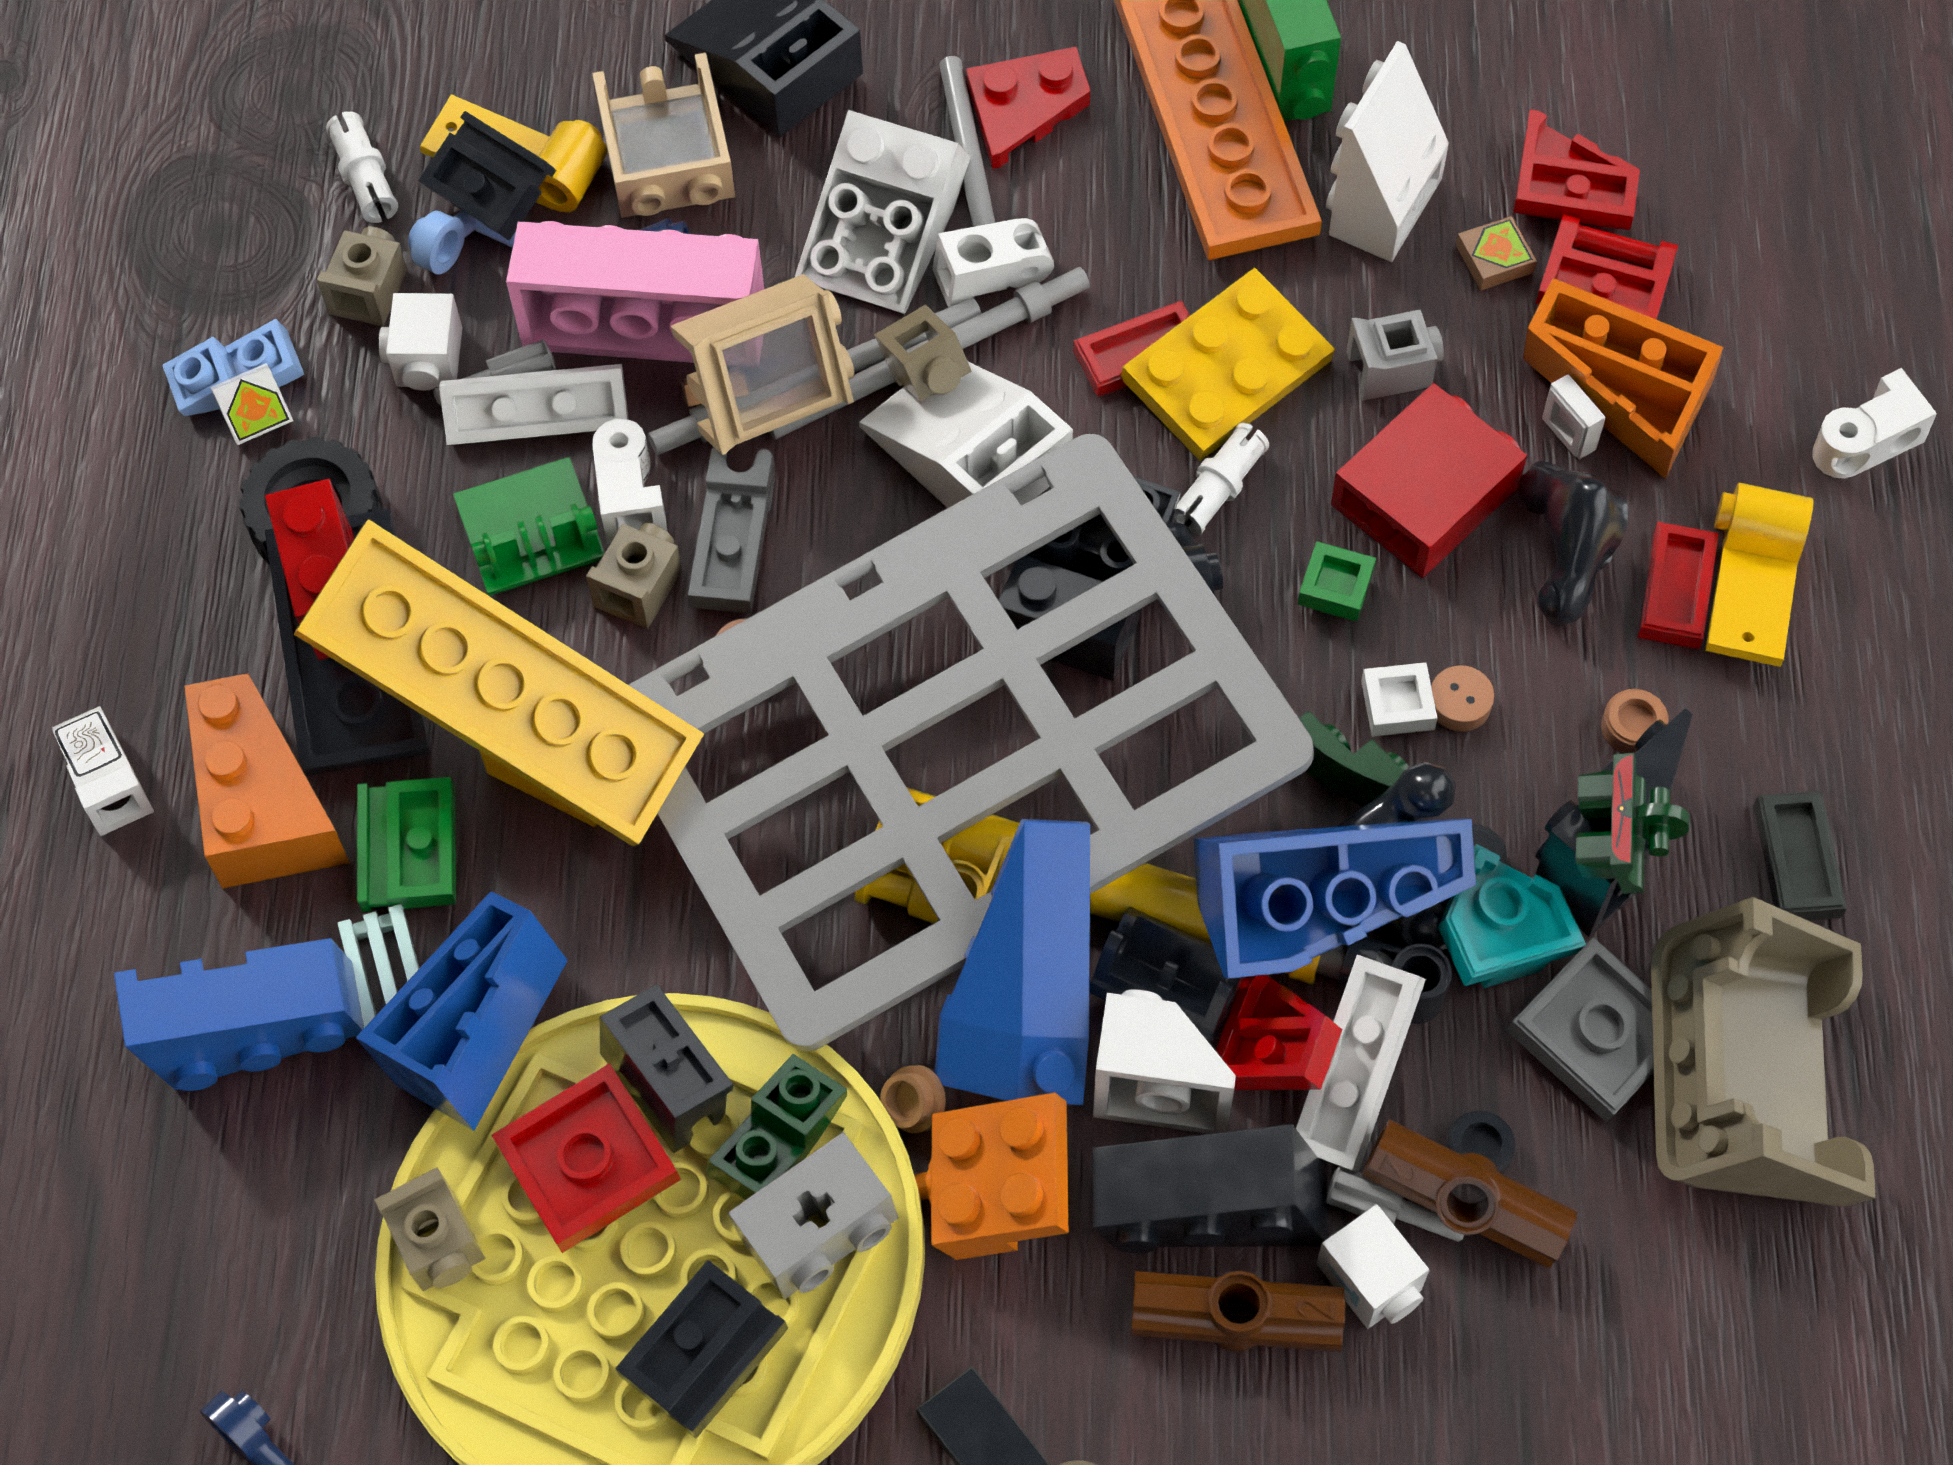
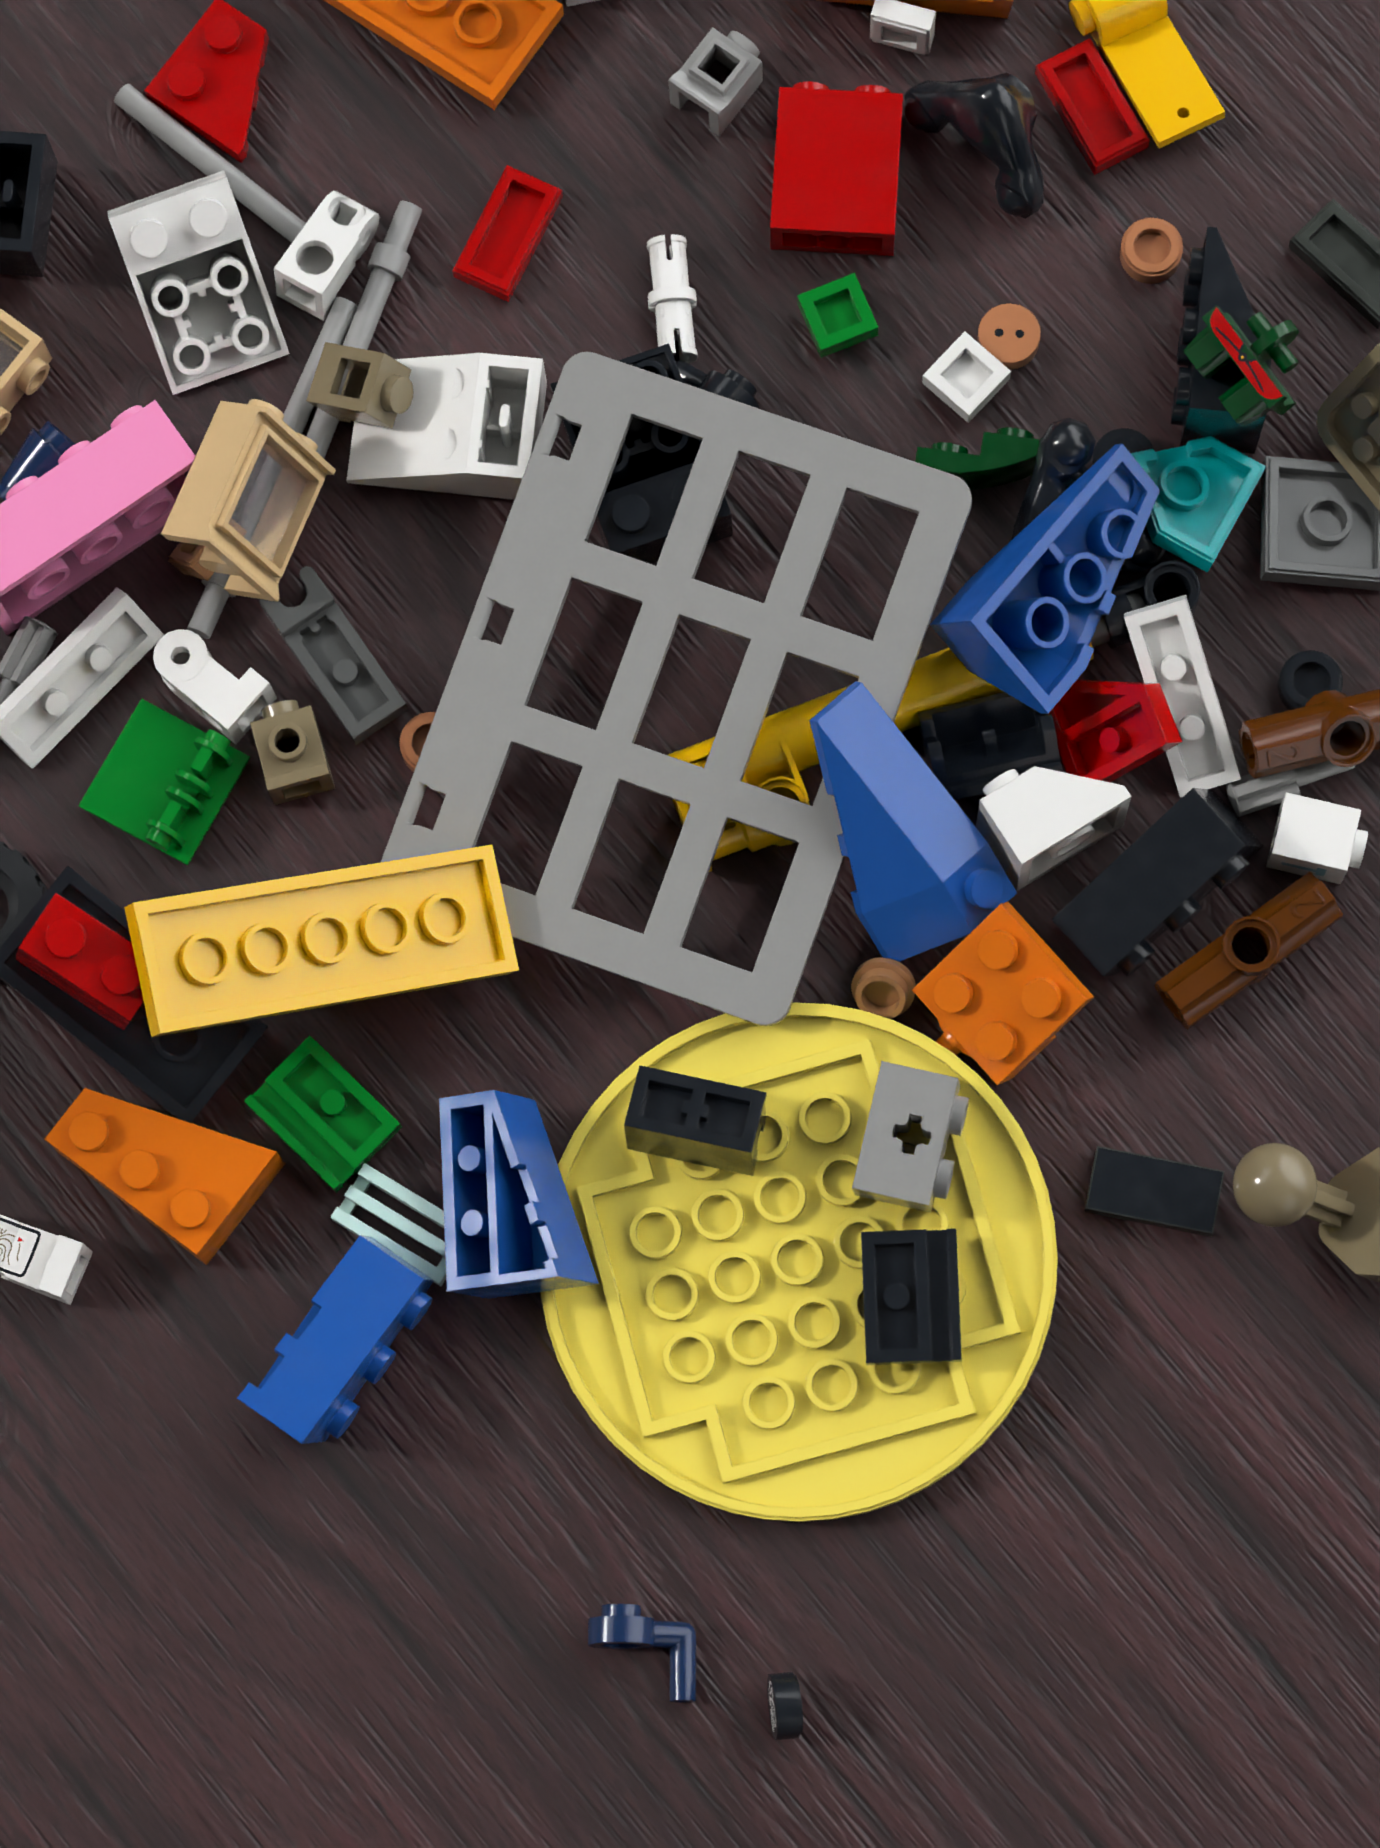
camera: 35 degrees left, 15 degrees up
dark tan brick [374,1167,486,1291] -> none
red plate [491,1063,681,1253] -> none
dark green slope [708,1054,847,1200] -> none
yellow plate [1121,268,1335,461] -> none

